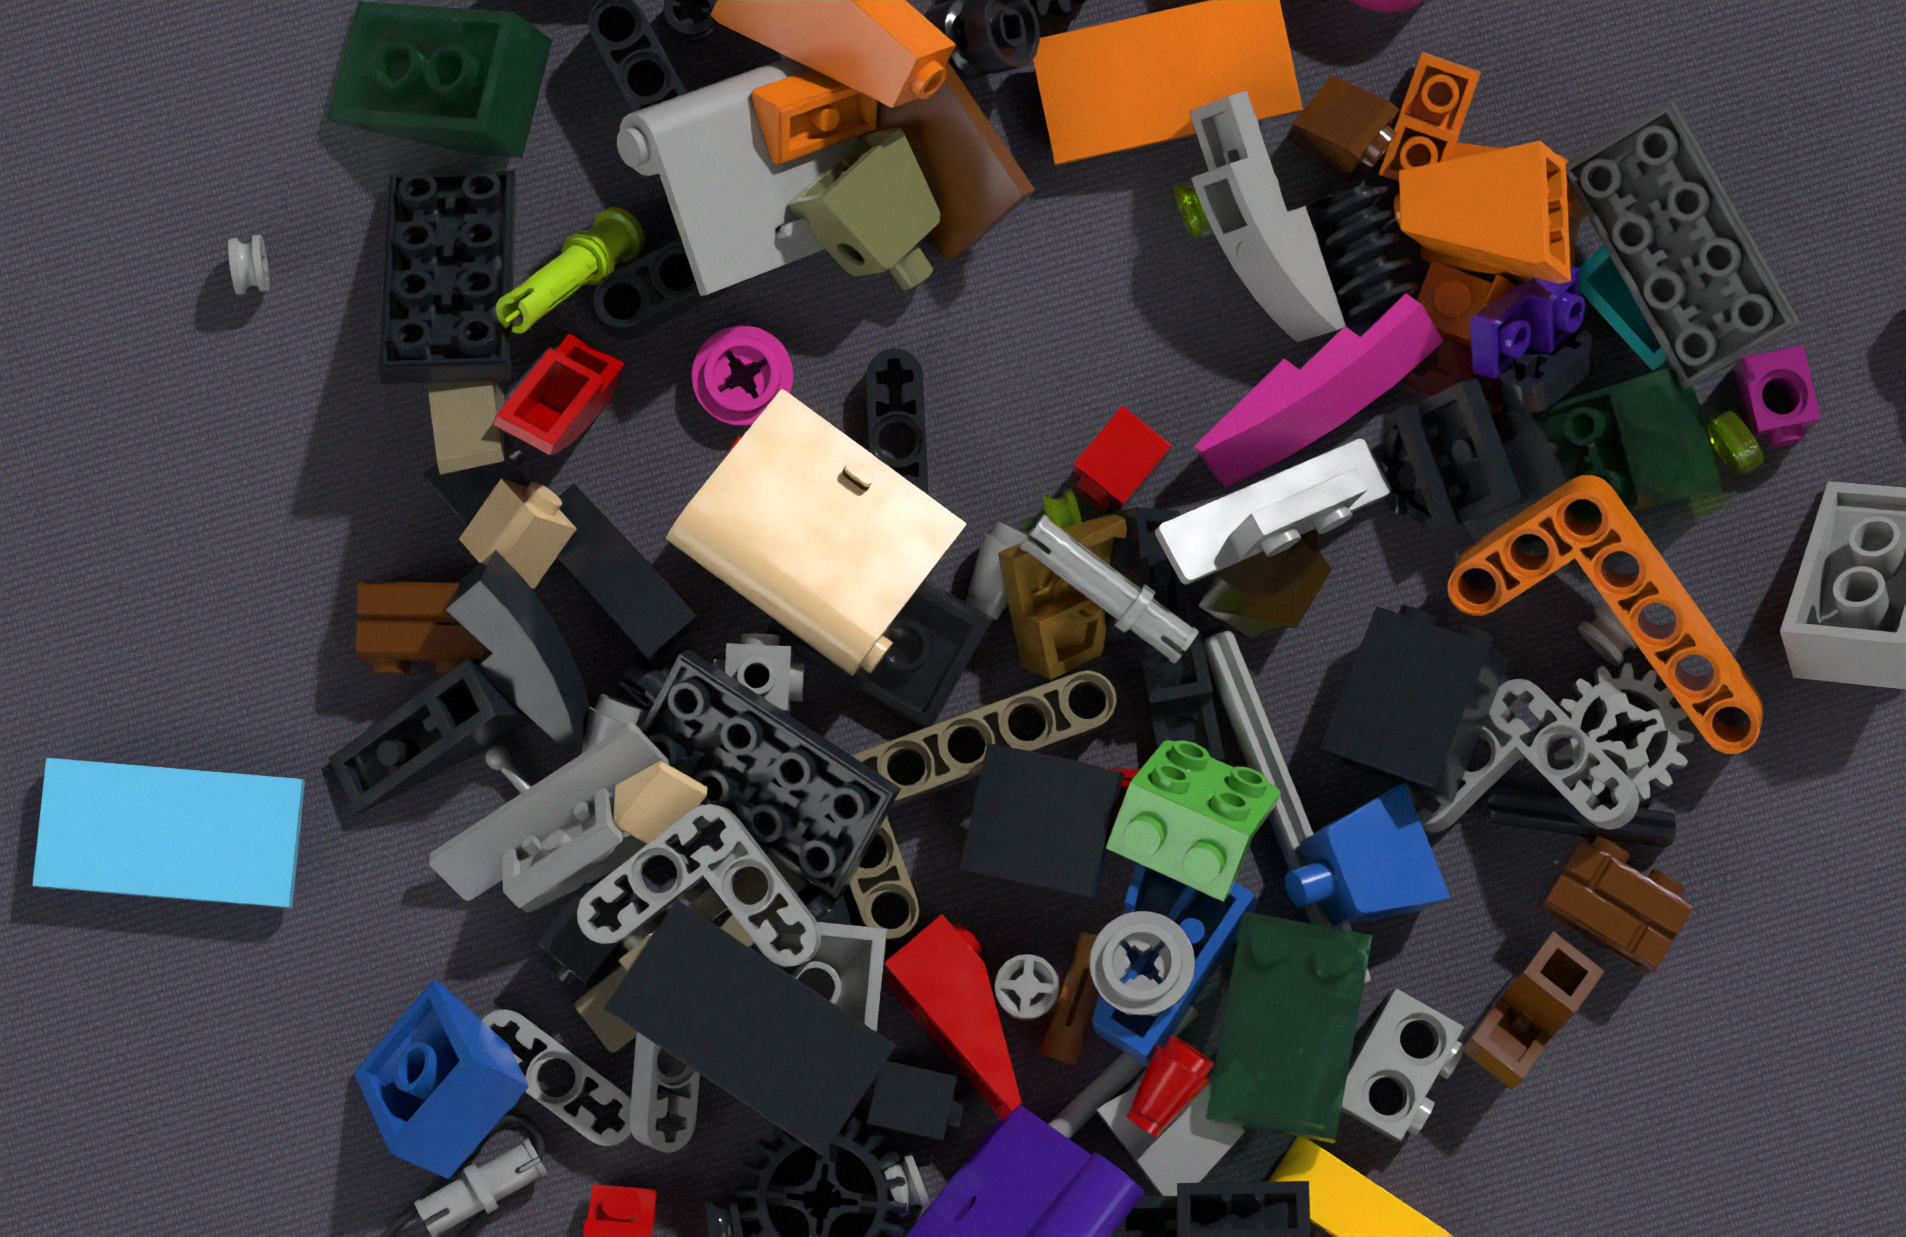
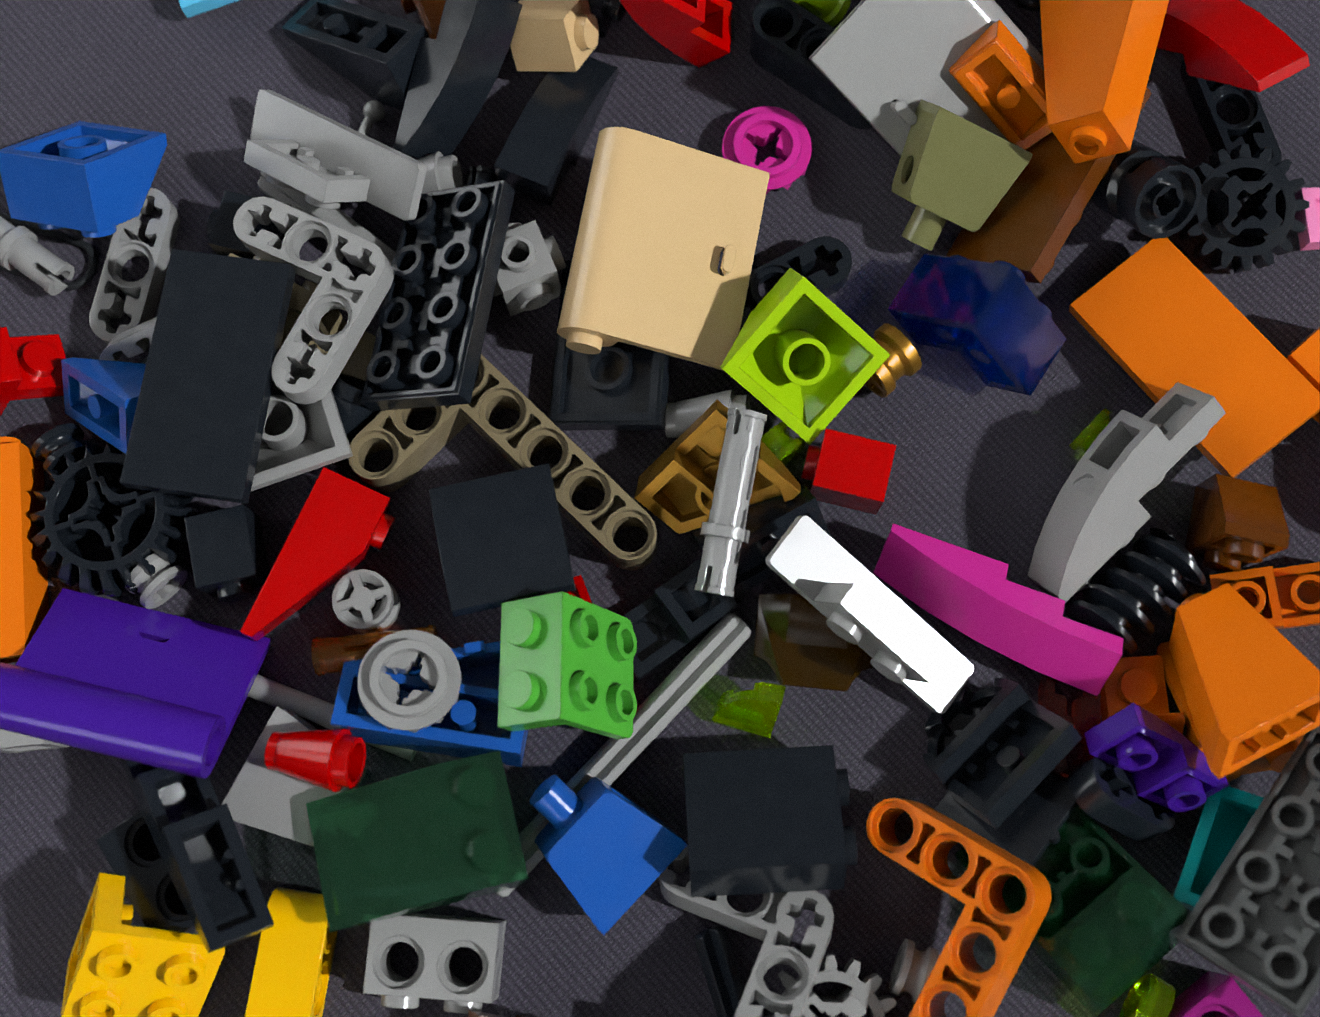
camera: 70 degrees right, 5 degrees down
tan slope [613,761,707,844] -> none
none -> blue slope [61,357,146,454]
none -> clear neon green tile [712,682,786,738]
none -> lime slope [720,268,890,445]
none -> pearl gold wheel [865,323,922,398]
none -> clear blue brick [888,254,1066,396]

